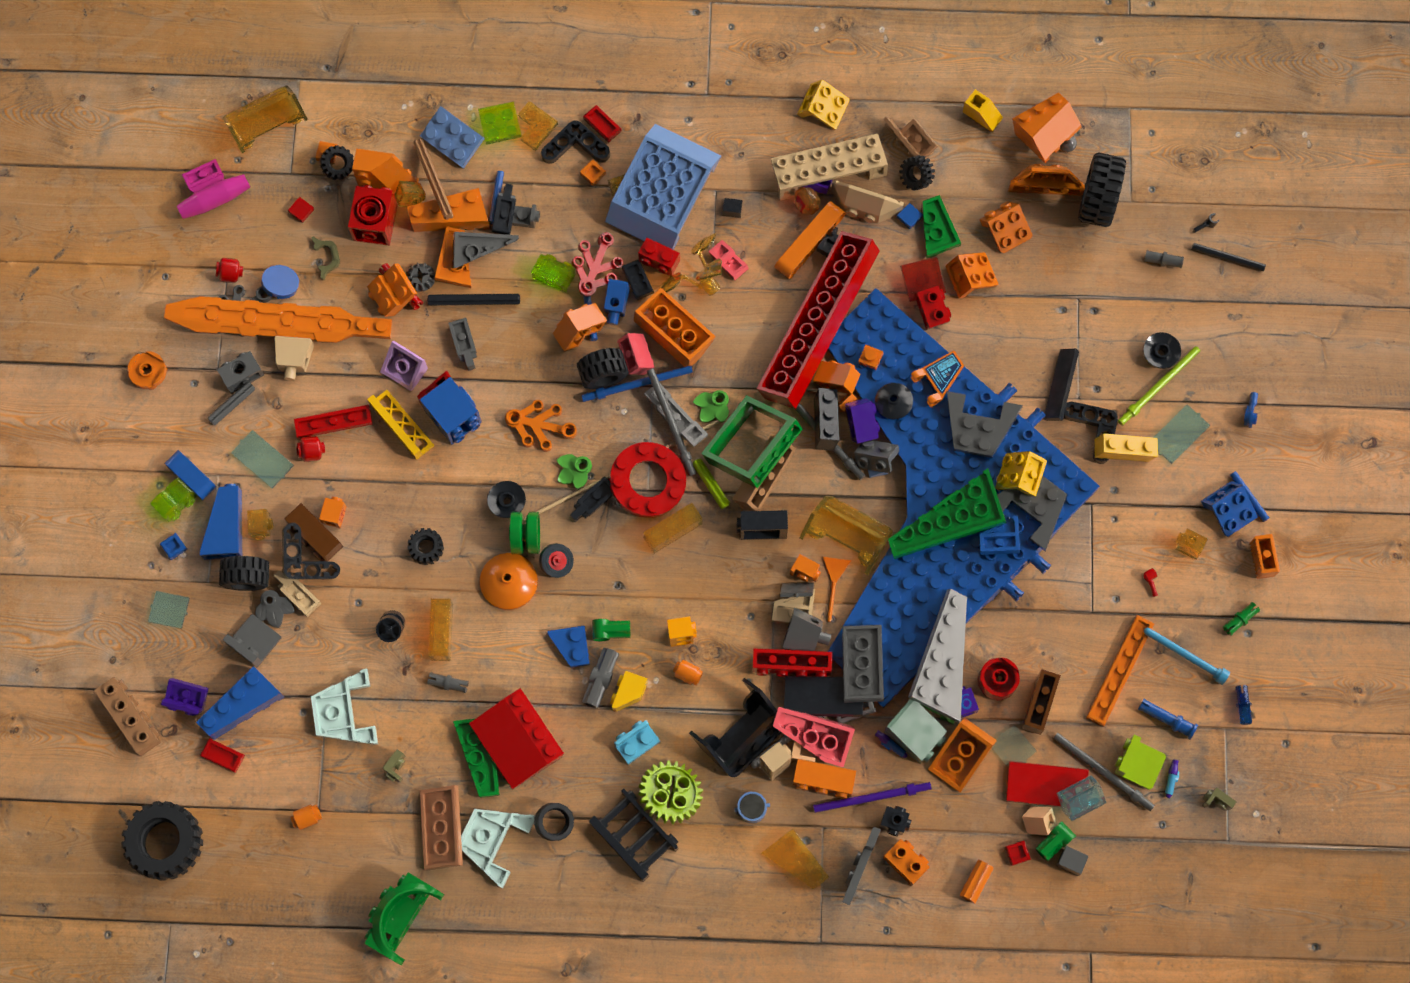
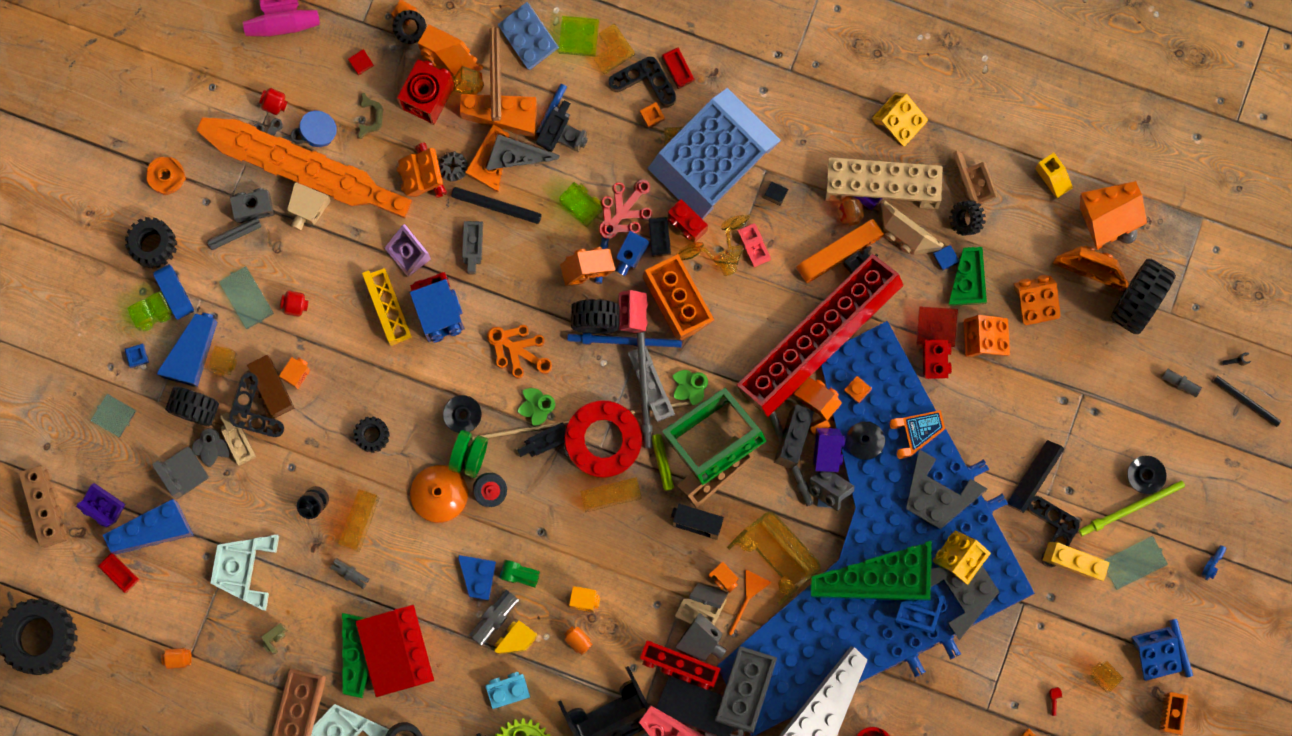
camera: 20 degrees right, 5 degrees up
red plate [294,405,373,439] -> none
none -> black tyre [125,217,177,269]

